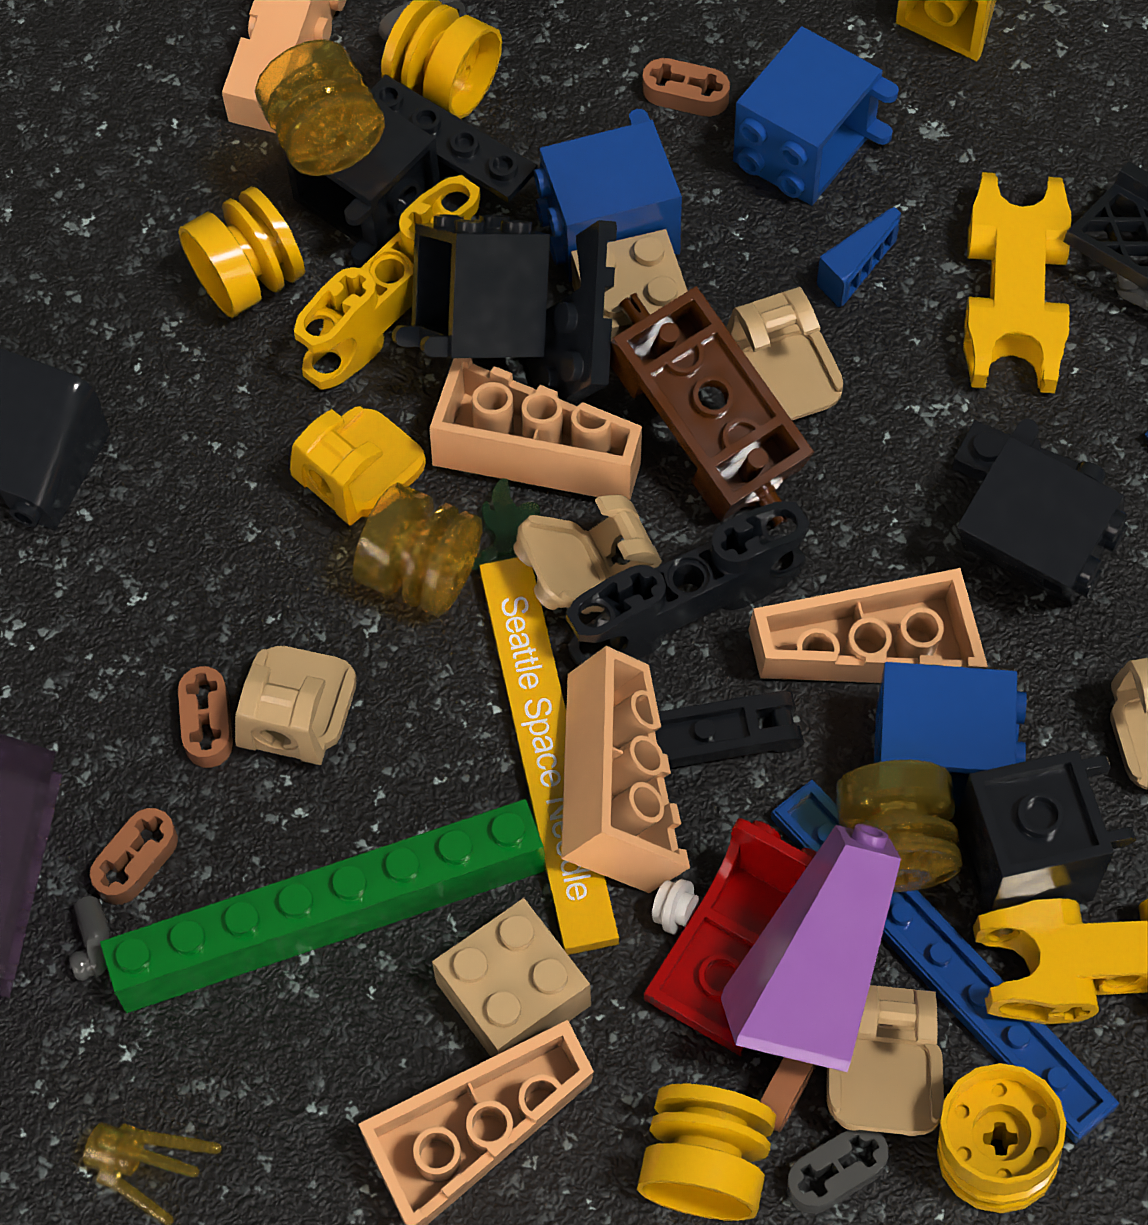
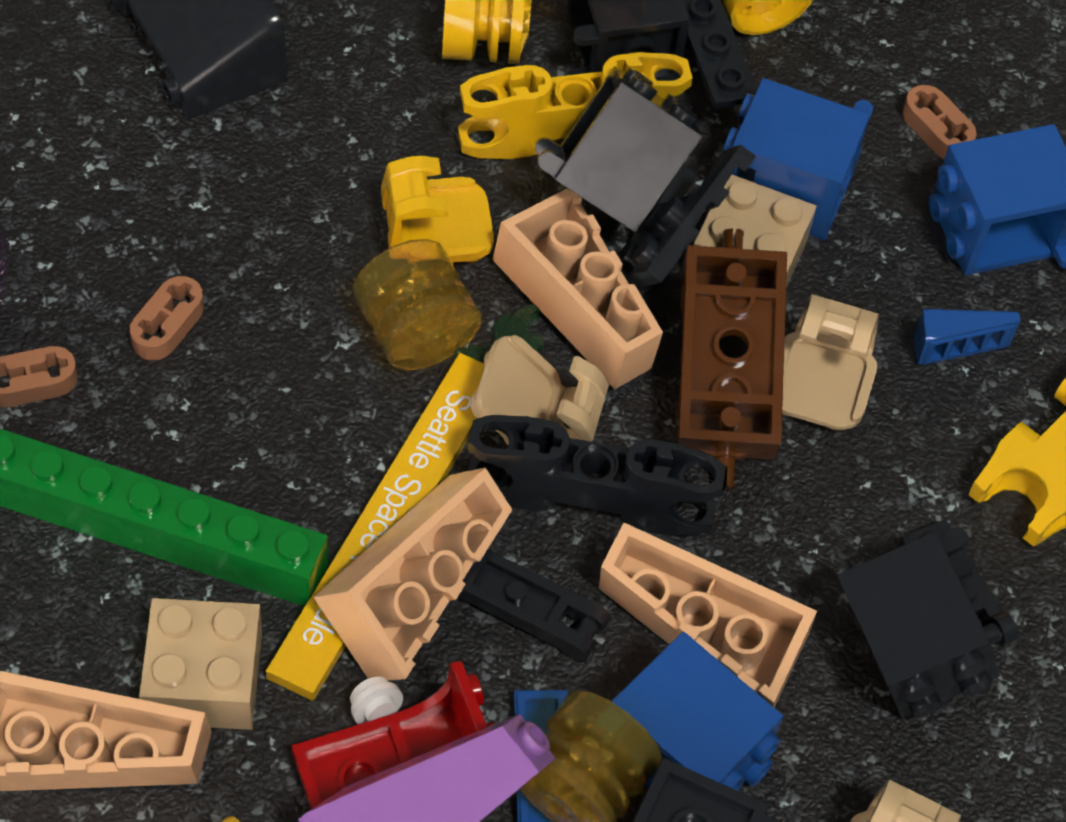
camera: 30 degrees right, 5 degrees down
tan piece [235,646,357,765] -> none

